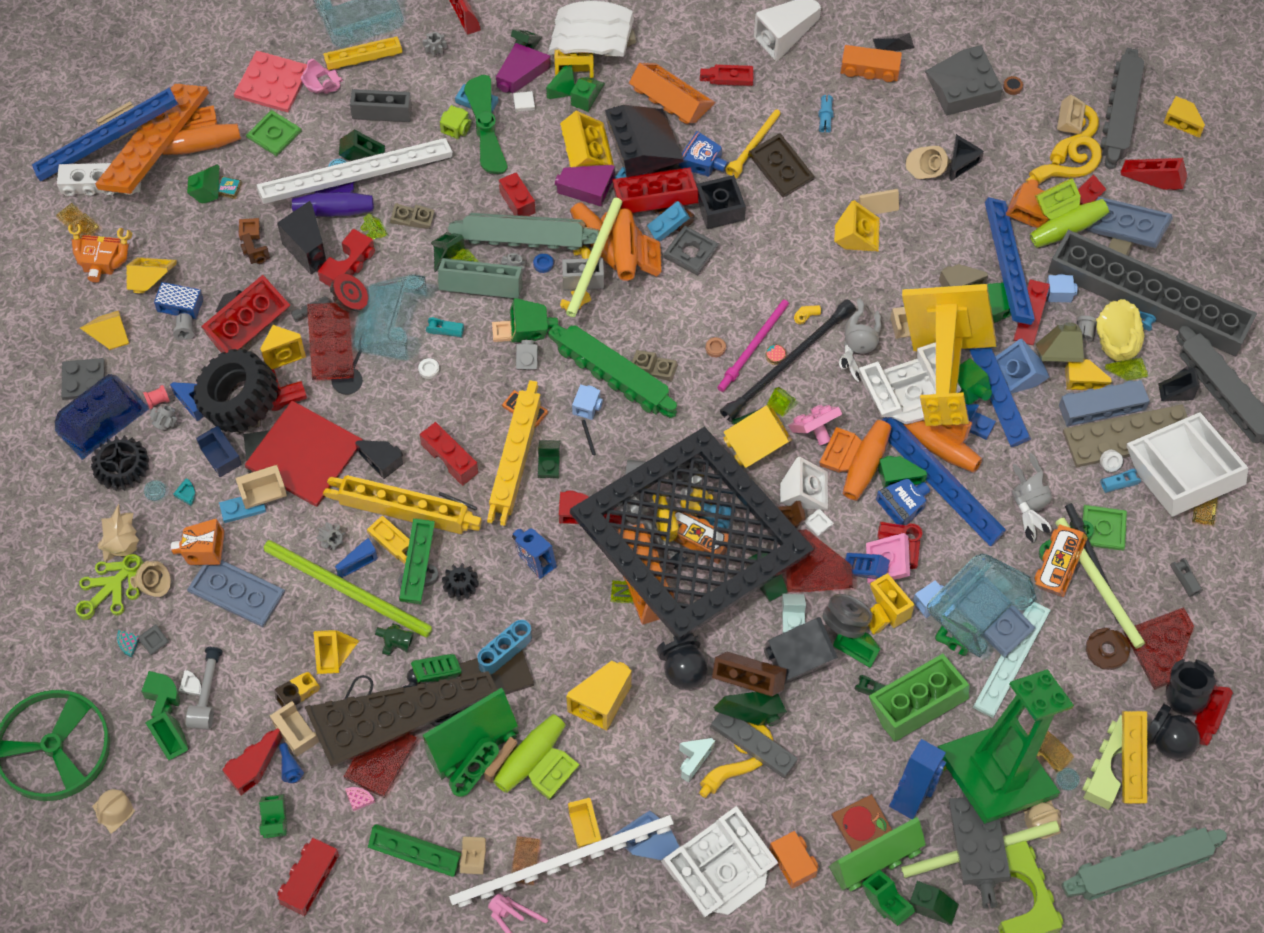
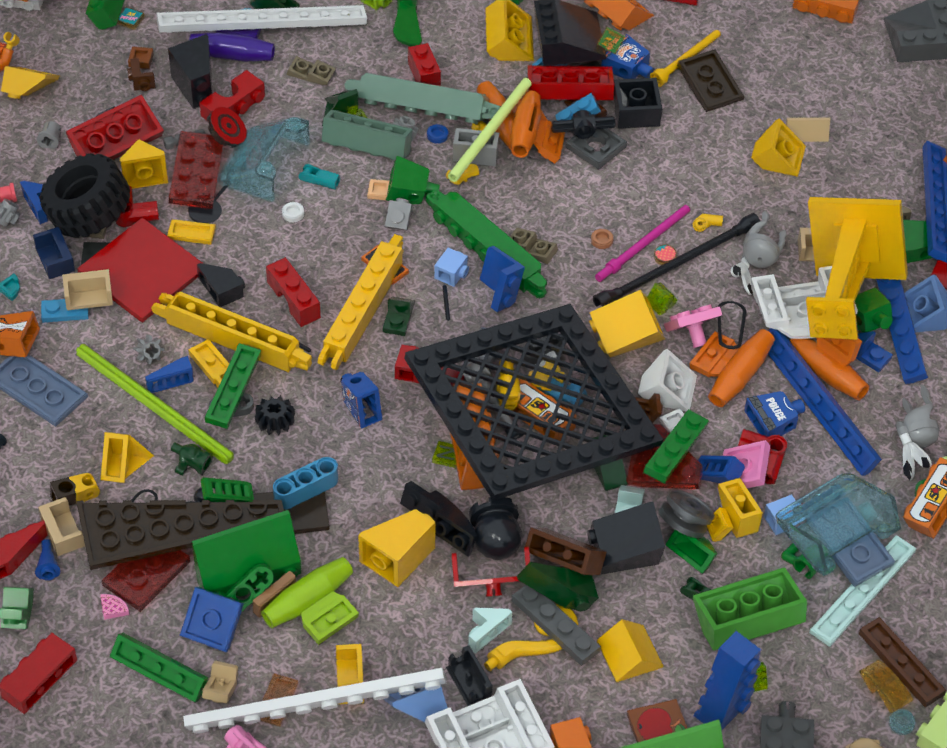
camera: 10 degrees right, 10 degrees down
blue panel [154,282,204,319] -> none
clear neon green tile [360,213,387,239] -> none
magenta slope [554,165,615,207] -> none
dark azure pin [818,95,834,133] -> none
green slope [878,456,927,488] -> none
tan piece [906,146,951,179] -> none
green piece [937,669,1074,824] -> none
black slope [949,134,984,181] -> none
none -> yellow tile [167,219,216,245]
none -> blue tile [180,587,244,652]
none -> black slope [400,481,477,557]
none -> black hinge [446,645,493,706]
none -> red piece [451,547,530,597]
none -> blue bracket [480,246,525,312]
none -> black axle [551,110,616,139]
none -> clear yellow tile [597,27,625,54]
none -> yellow slope [597,619,664,683]
none -> green plate [643,409,709,484]
none -> black piece [717,301,747,349]
none -> reddish brown plate [859,617,946,707]

